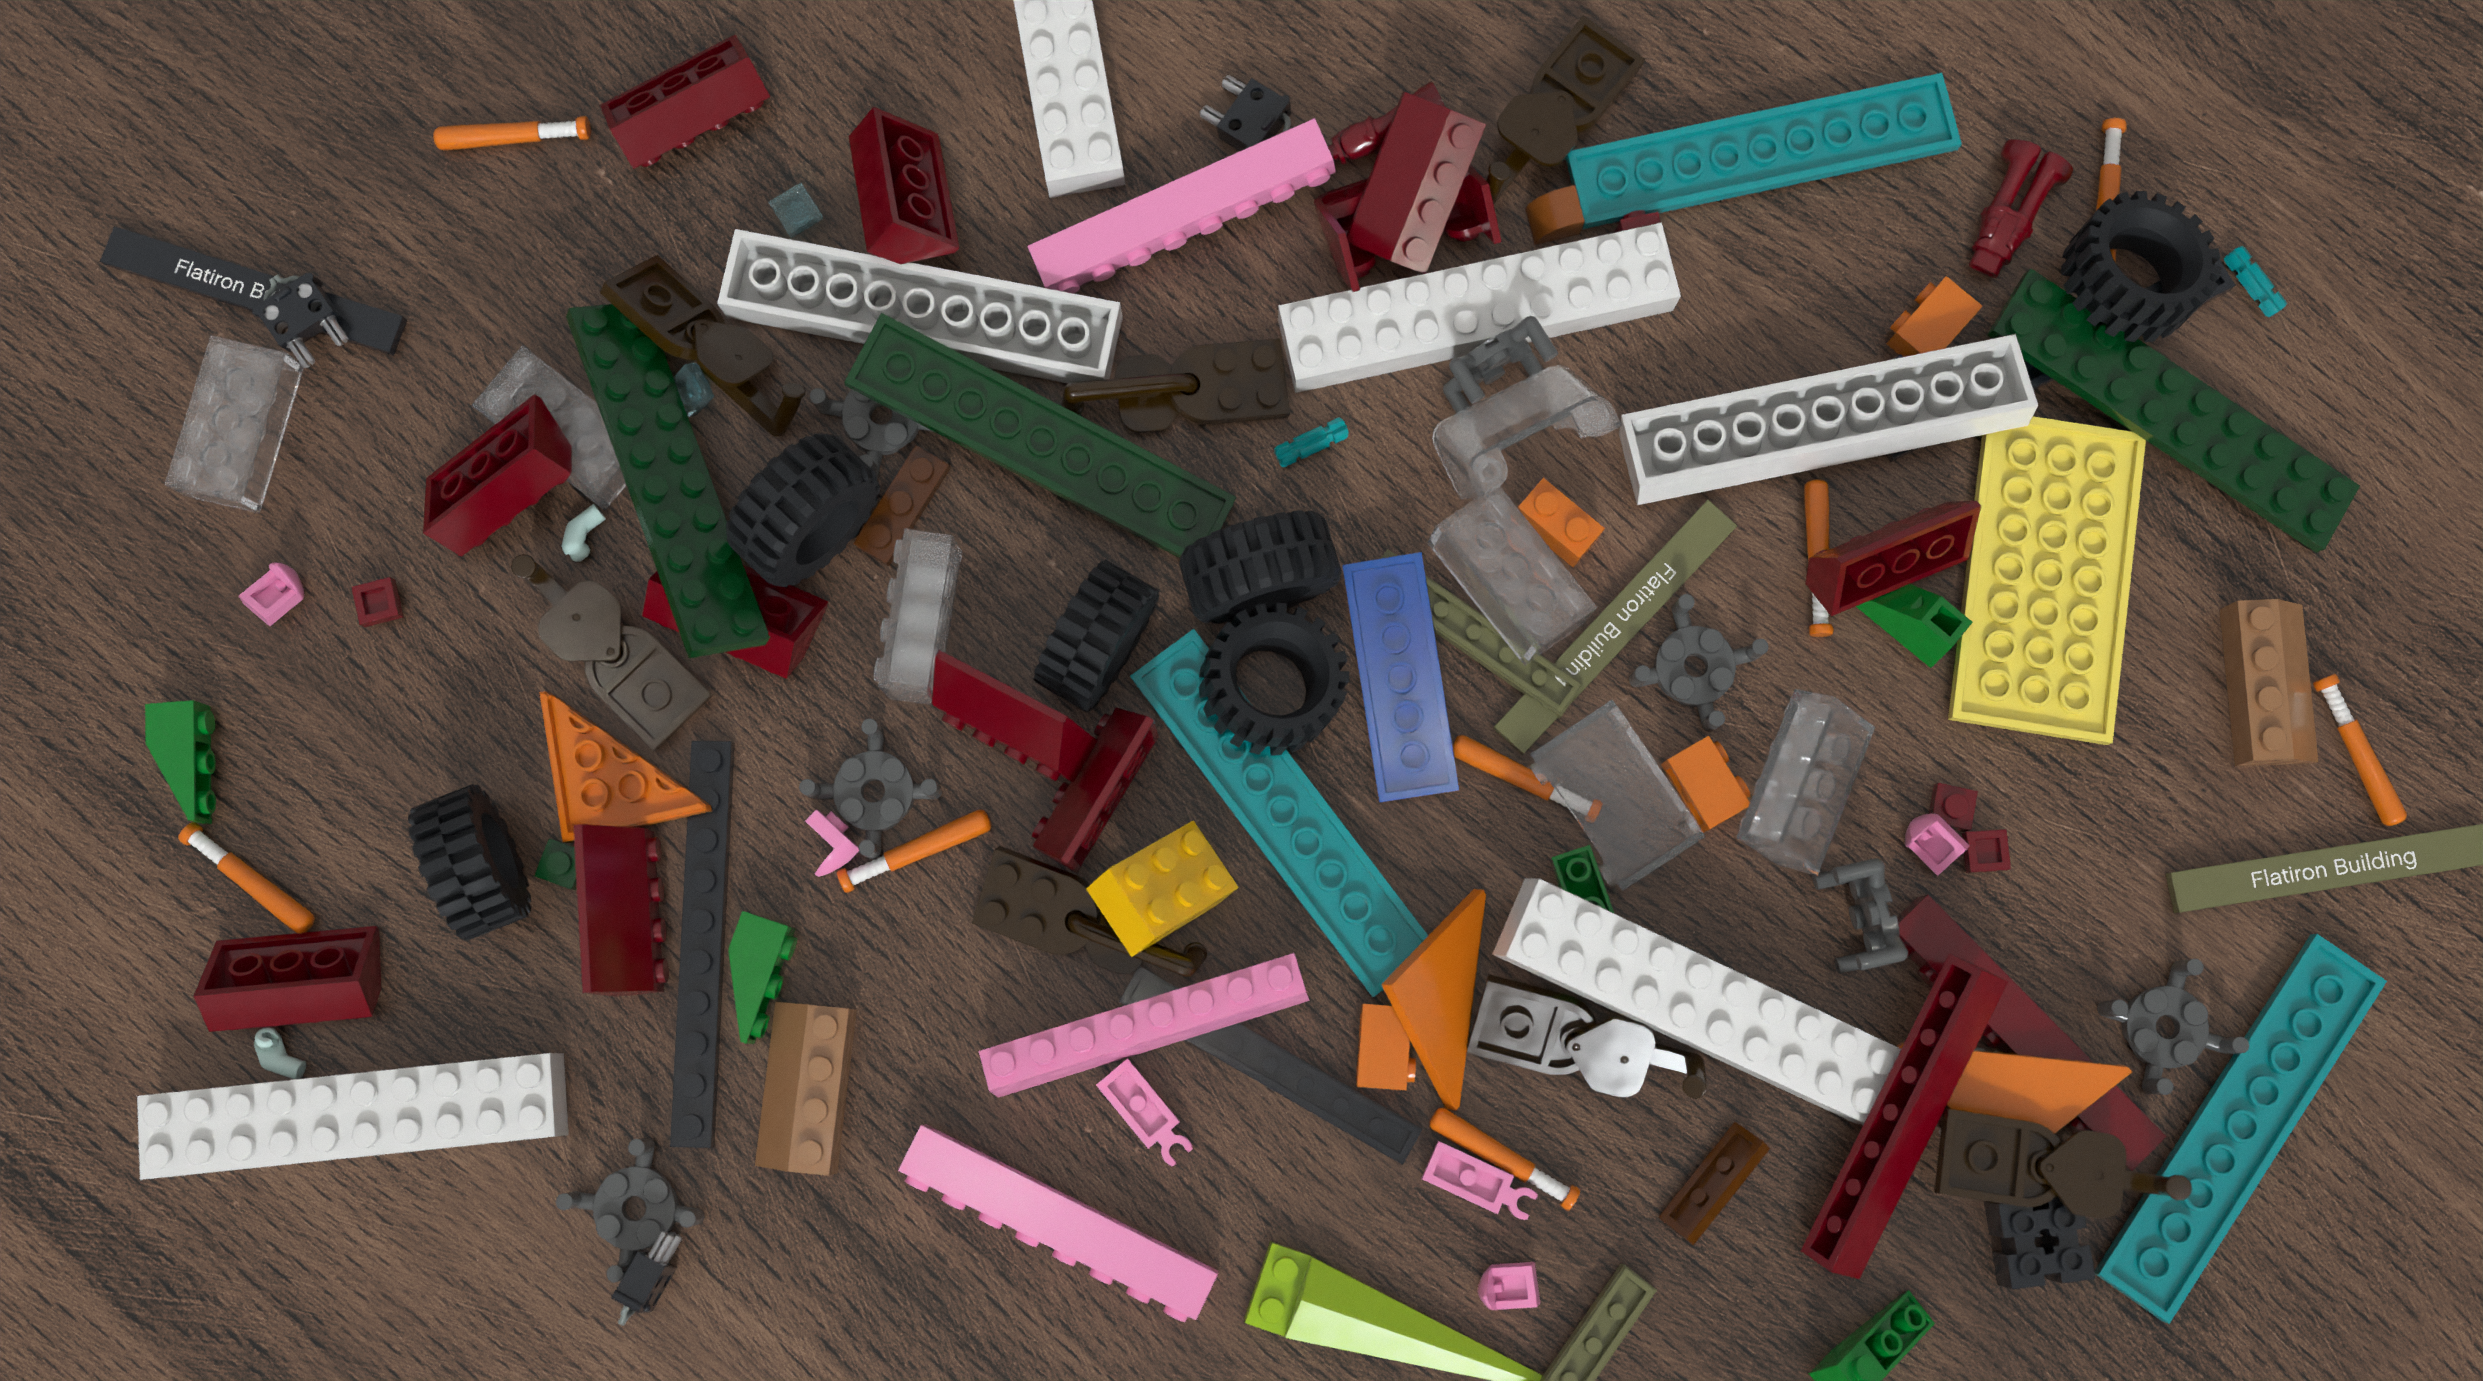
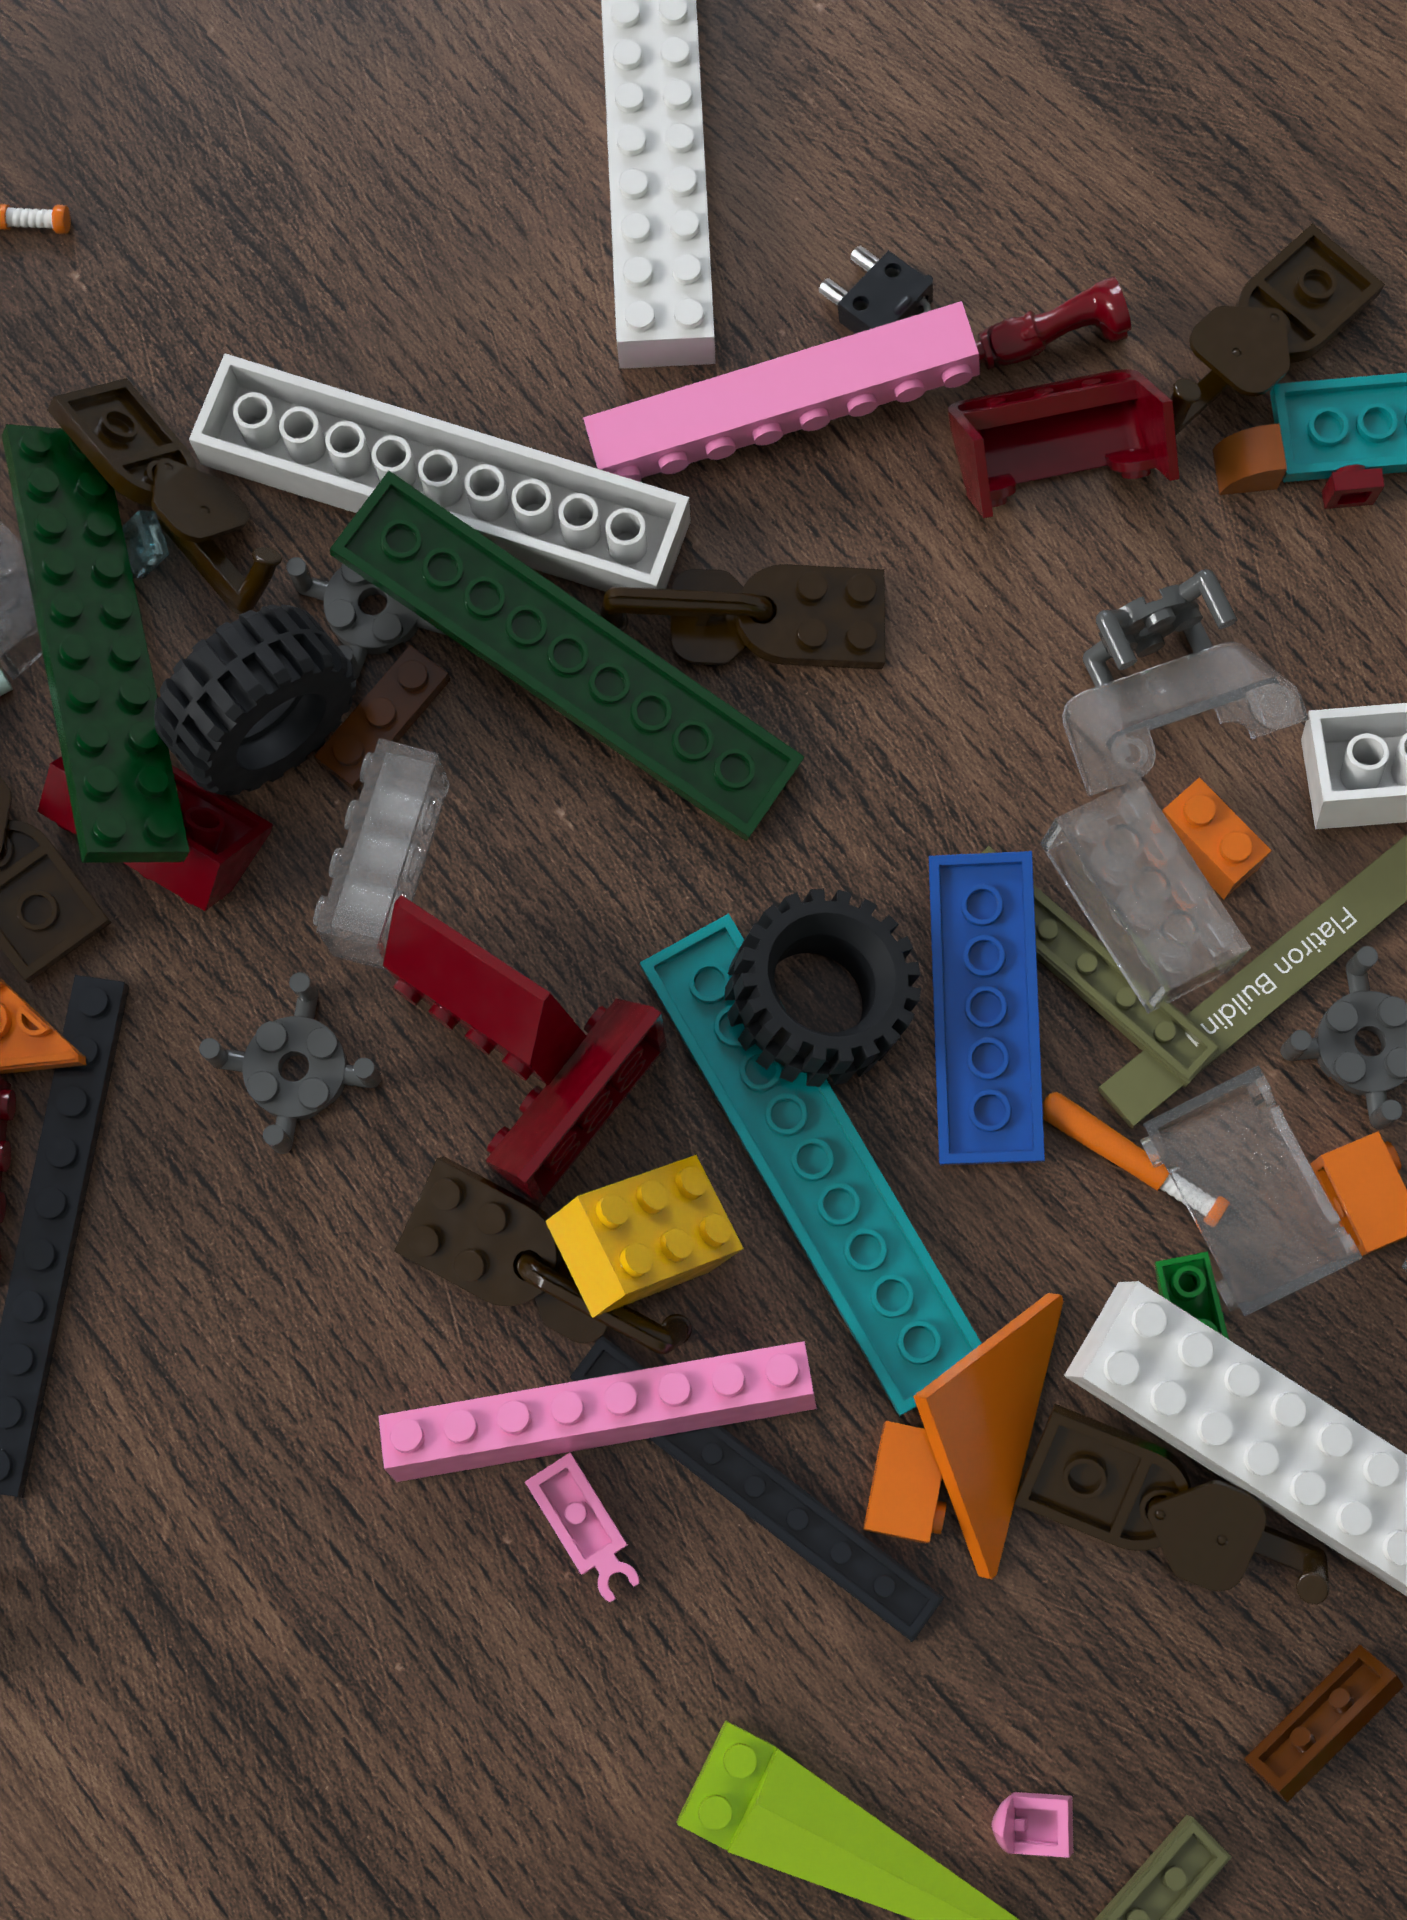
camera: 10 degrees right, 5 degrees down
dark red slope [600,34,770,169] -> none
green slope [728,911,797,1044] -> none
medium nougat slope [755,1002,857,1176] -> none
clear light blue plate [768,182,824,238] -> none
bright pink plate [805,809,859,877] -> none
orange piece [837,809,992,893] -> none
dark red slope [848,106,959,264] -> none
bright pink brick [898,1124,1218,1322] -> none
black tyre [1033,559,1159,713] -> none
black tyre [1179,510,1342,624] -> none
teal axle [1274,417,1349,467] -> none
white brick [1278,223,1681,393] -> none
dark red slope [1346,91,1486,274] -> none
bright pink plate [1421,1141,1538,1220] -> none
orange piece [1429,1108,1580,1210] -> none

